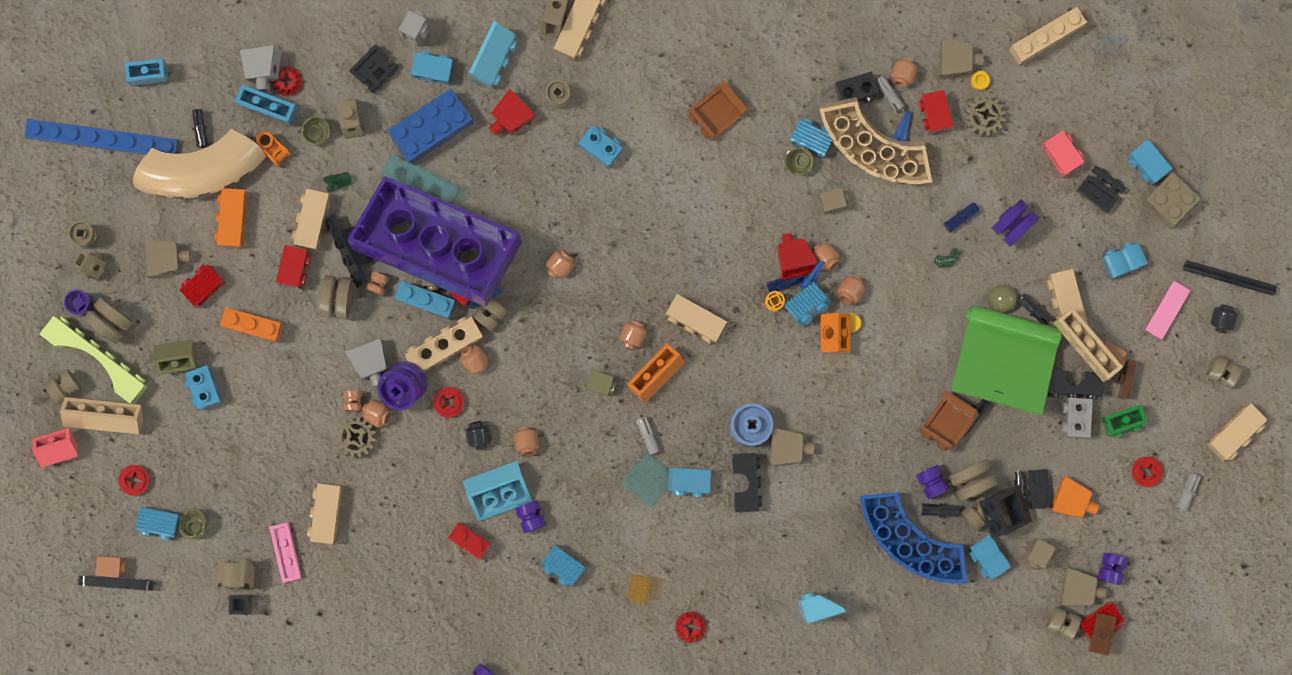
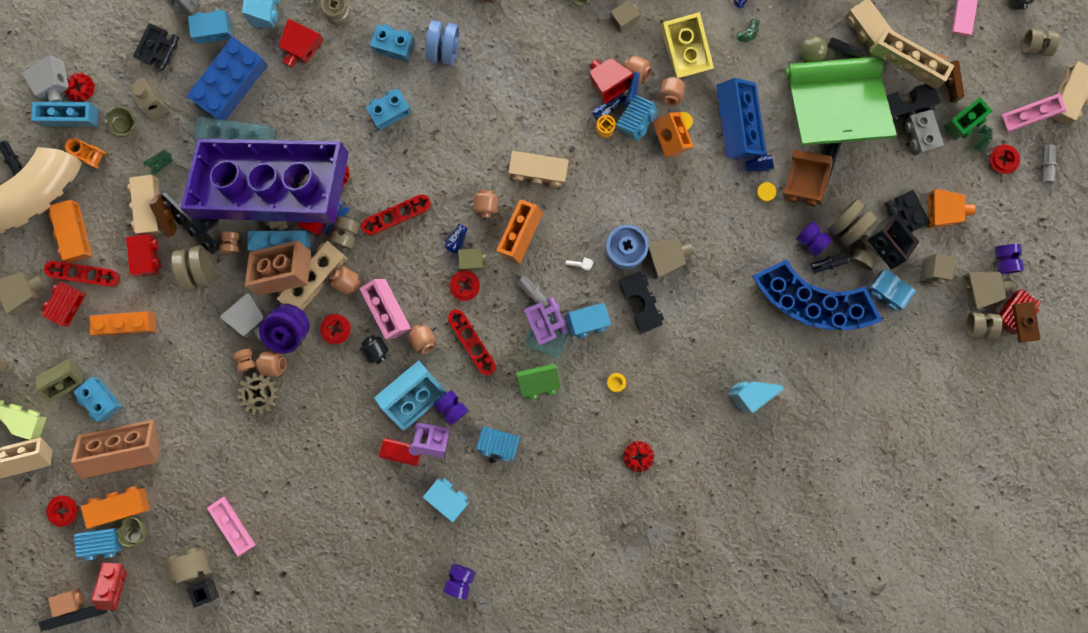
camera: 20 degrees left, 0 degrees up
tan brick [307,484,343,544] -> none
nougat head [546,250,574,279] -> none
clear yellow brick [627,575,651,605] -> none
none -> red beam [44,261,120,287]
none -> nougat slope [71,419,160,479]
none -> orange brick [81,486,150,529]
none -> red brick [91,563,127,611]
none -> reddish brown plate [149,195,177,238]
none -> nougat brick [245,240,311,296]
none -> bright pink brick [360,279,411,339]
none -> red beam [361,194,431,236]
none -> dark azure brick [366,88,412,131]
none -> medium lavender plate [409,423,450,458]
none -> medium azure brick [423,478,469,522]
none -> medium blue wheel [425,20,460,66]
none -> clear blue cone [444,224,468,254]
none -> red beam [448,309,496,375]
none -> red gear [450,271,480,301]
none -> bright green slope [517,364,560,400]
none -> medium lavender plate [524,297,569,345]
none -> white hand [566,257,593,271]
none -> yellow tile [607,373,626,392]
none -> light yellow slope [660,12,714,78]
none -> blue slope [716,78,767,160]
none -> clear blue cone [745,153,774,172]
none -> yellow tile [756,182,777,202]
none -> clear green arm [974,125,993,153]
none -> bright pink tile [1001,93,1067,133]

